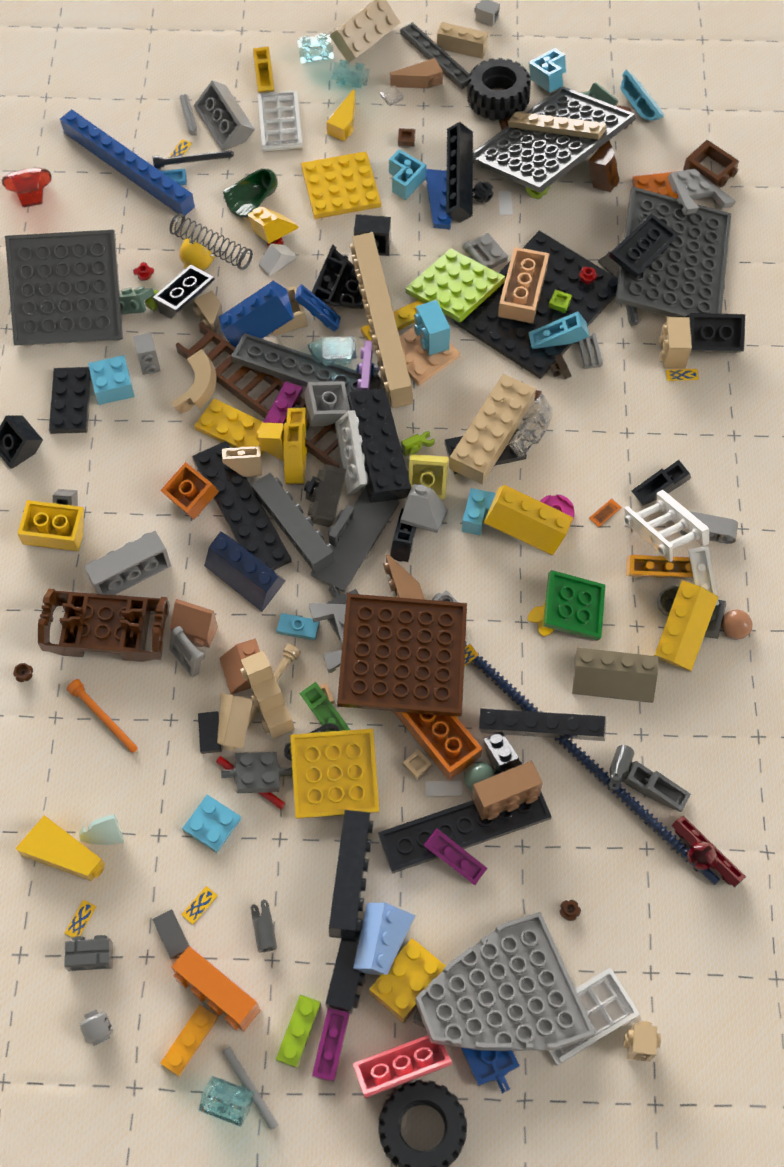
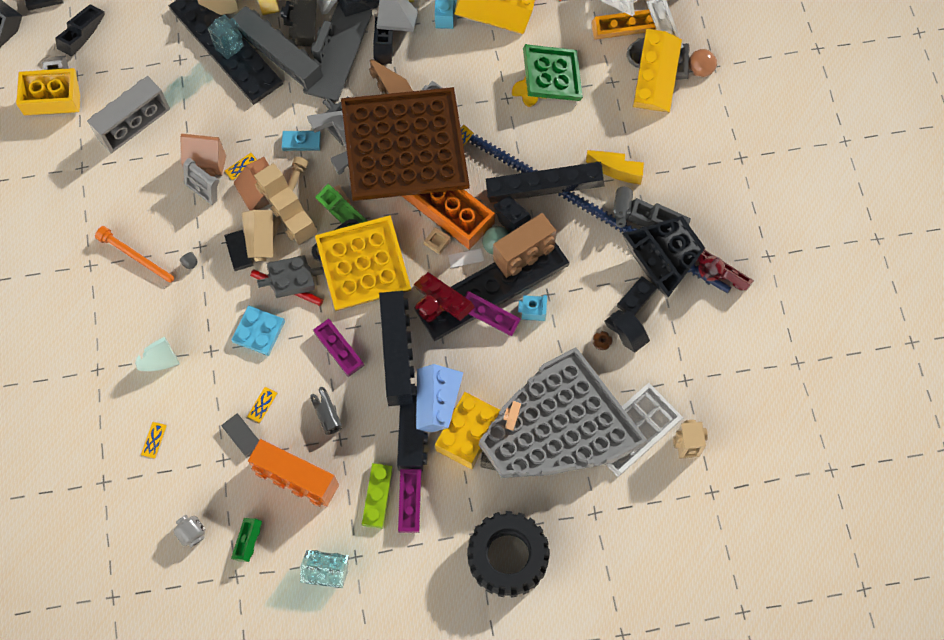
camera: 10 degrees left, 5 degrees up
reddish brown plate [13,663,33,682] -> none
yellow slope [15,815,105,882] -> none
reddish brown piece [38,589,170,662] -> none
dark grey brick [64,935,113,971] -> none
orange brick [160,462,219,520] -> none
light orange plate [160,1005,218,1077] -> none
dark blue slope [204,531,286,612] -> none
light grey bar [223,1047,279,1130] -> none
coral slope [353,1035,452,1099] -> none
blue plate [460,1047,520,1093] -> none
dark tan slope [572,647,659,703] -> none
none -> black slope [55,4,105,57]
none -> dark grey hinge [180,252,197,269]
none -> clear light blue brick [208,14,244,60]
none -> yellow sticker [225,153,257,180]
none -> green plate [231,518,262,562]
none -> magenta plate [313,319,364,377]
none -> dark red plate [414,272,475,322]
none -> light nougat plate [503,401,521,431]
none -> medium azure brick [518,295,547,321]
none -> yellow slope [586,150,644,185]
none -> black brick [604,310,650,353]
none -> black plate [617,276,657,316]
none -> black wedge [622,216,705,298]

